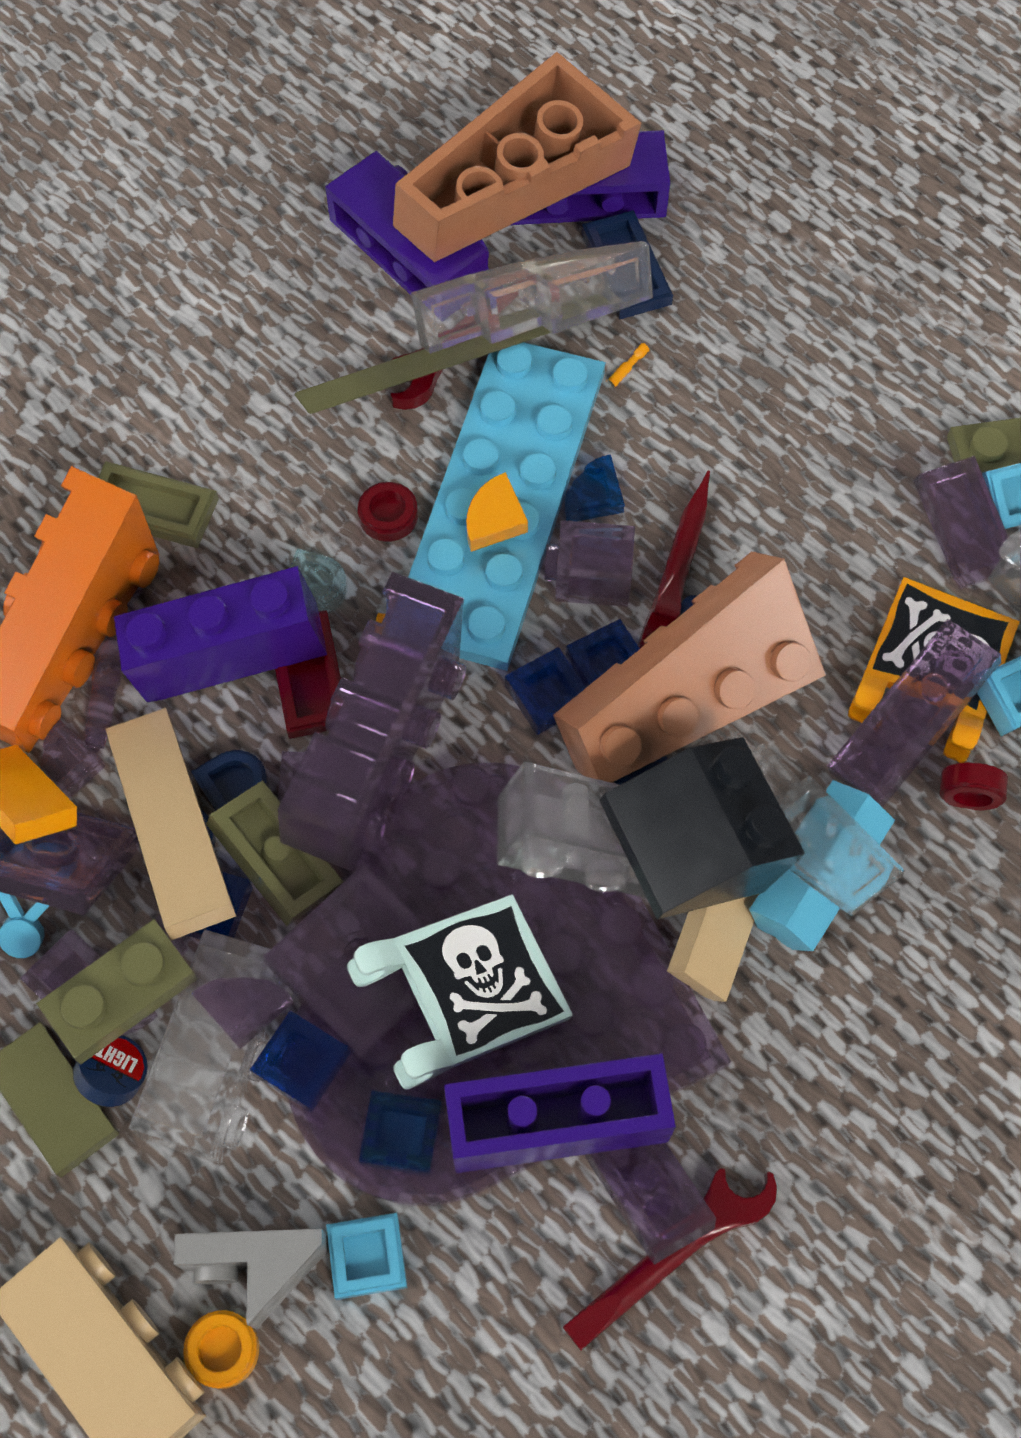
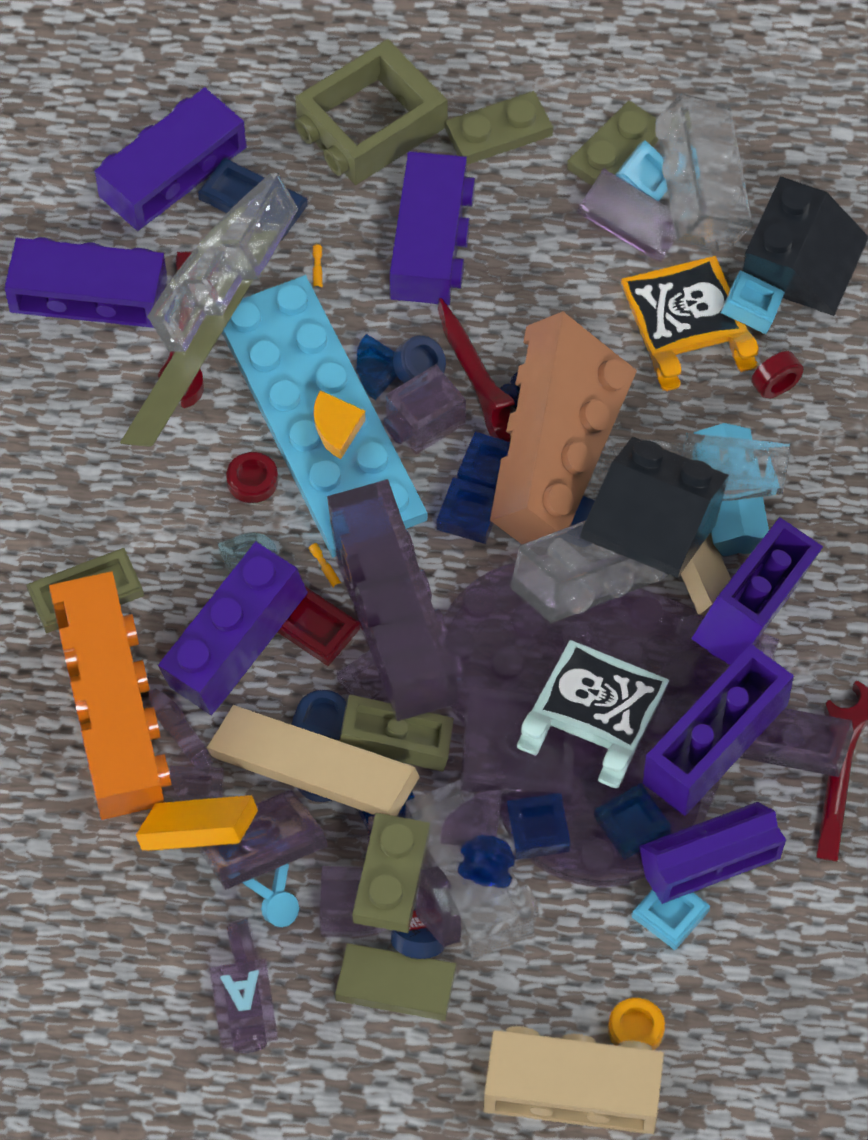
camera: 40 degrees left, 5 degrees down
light grey slope [173,1228,328,1329] -> none
nougat wedge [393,52,641,262] -> none
clear purple plate [827,619,1001,808] -> none
none -> olive window [294,39,448,186]
none -> dark purple brick [390,151,475,305]
none -> dark blue tile [393,335,446,388]
none -> clear purple tile [416,866,461,947]
none -> olive plate [445,91,553,165]
none -> clear blue plate [457,835,516,888]
none -> dark purple piece [639,802,786,904]
none -> dark purple brick [691,517,824,665]

